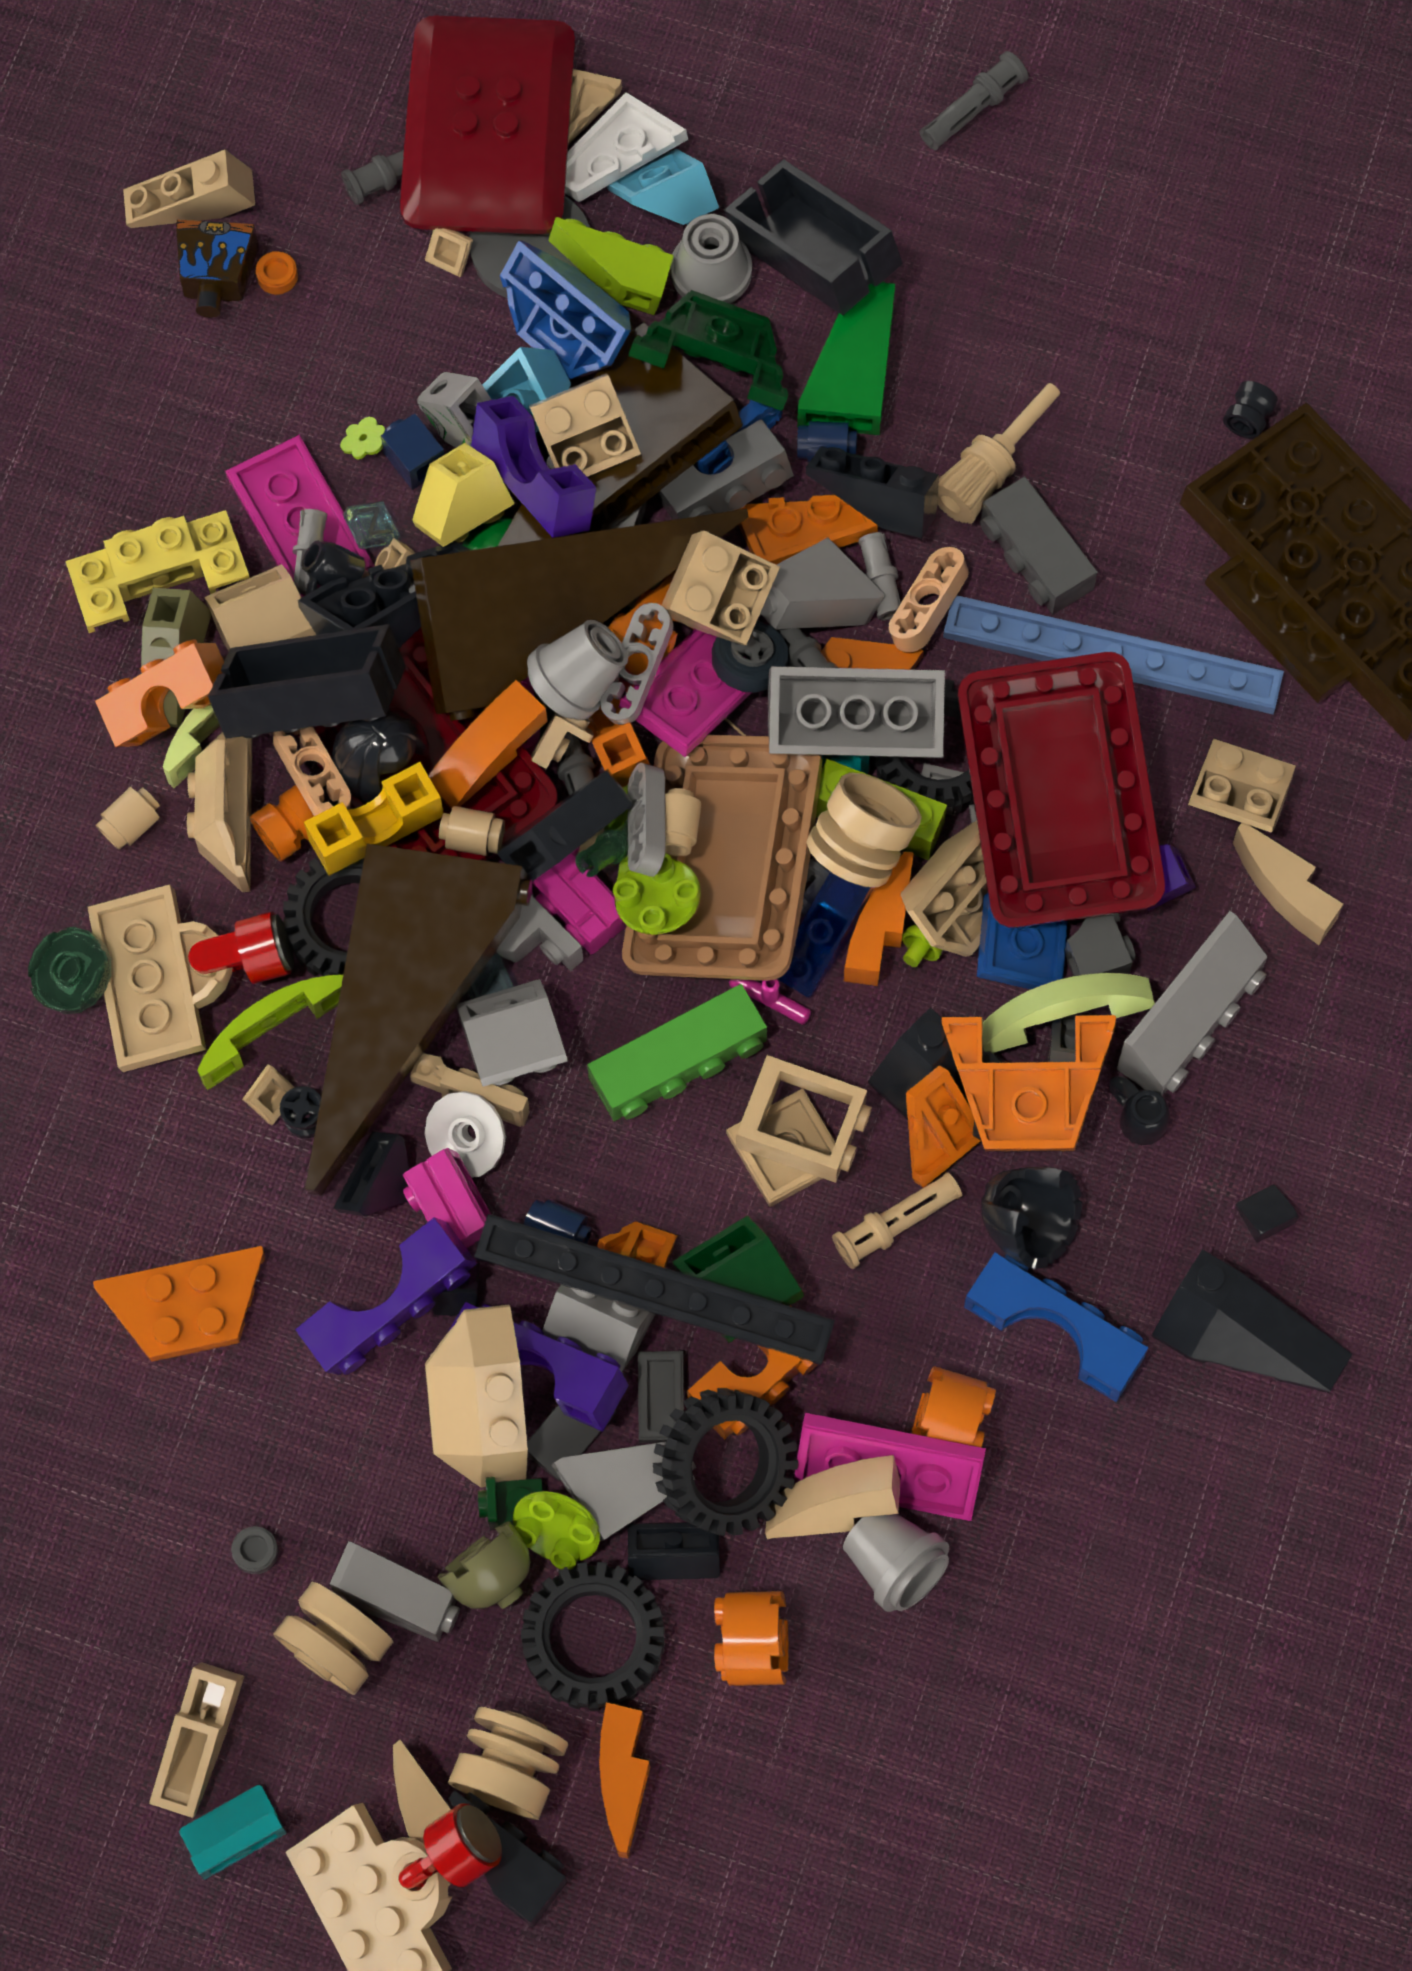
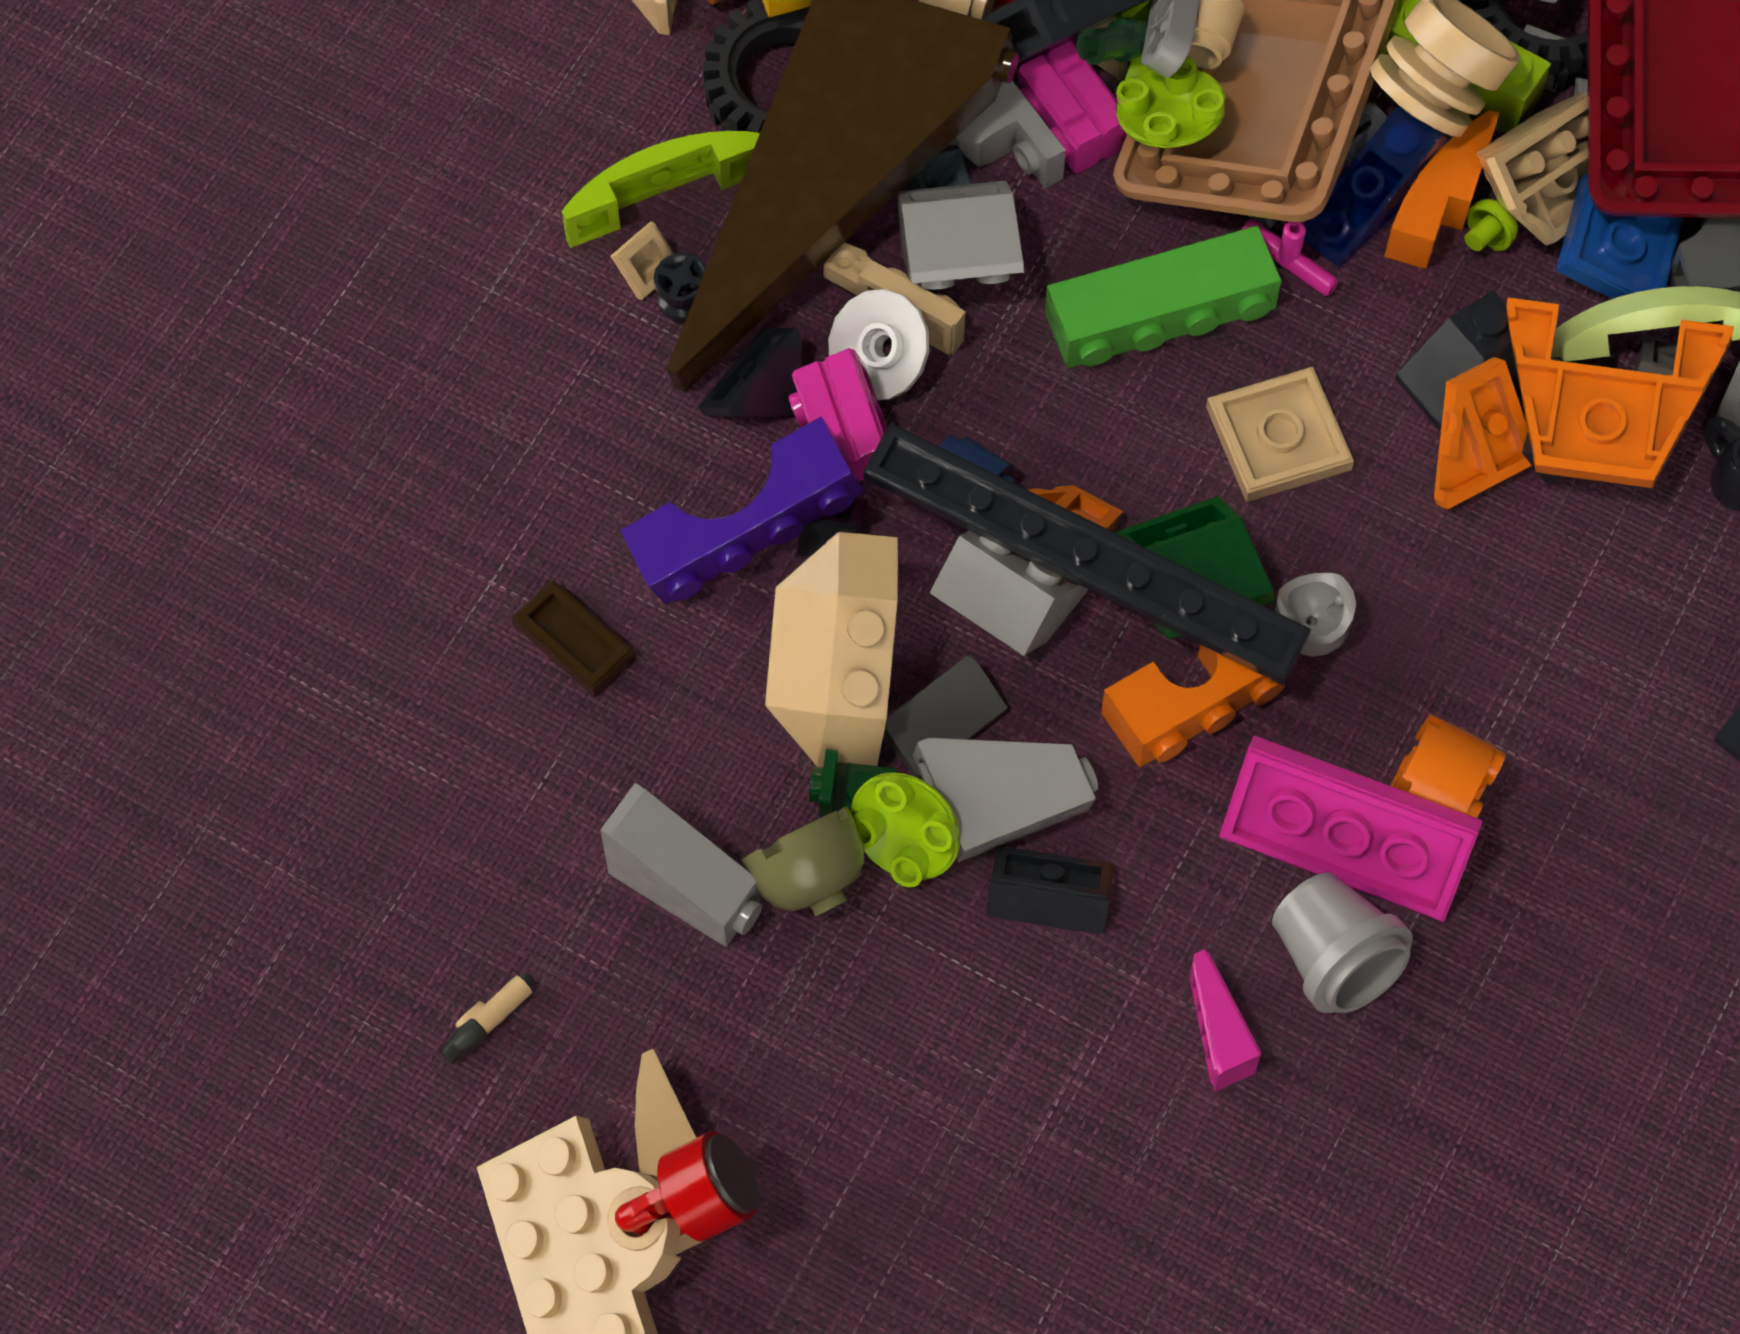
camera: 10 degrees right, 5 degrees down
clear green tile [28,927,111,1014] -> none
tan plate [88,884,294,1072] -> none
orange wing [93,1246,265,1362] -> none
tan slope [149,1662,244,1818] -> none
teal panel [179,1785,287,1880] -> none
dark grey tile [231,1526,279,1575] -> none
tan wheel [273,1582,393,1695] -> none
dark purple arch [448,1302,629,1432] -> none
tan wheel [448,1707,568,1820] -> none
black slope [449,1791,567,1928] -> none
black tyre [521,1562,665,1711] -> none
orange slope [599,1702,650,1859] -> none
dark grey tile [638,1351,684,1443] -> none
black tyre [653,1388,798,1536] -> none
orange brick [714,1591,789,1686] -> none
tan window [736,1055,872,1183] -> none
tan slope [765,1455,900,1539] -> none
tan pin [832,1172,962,1269] -> none
blue arch [964,1252,1148,1402] -> none
black hair [981,1167,1082,1269] -> none
none -> piece [439,974,535,1065]
none -> dark brown tile [512,579,636,698]
none -> dark pink slope [1190,949,1261,1091]
none -> light grey piece [1275,572,1356,657]

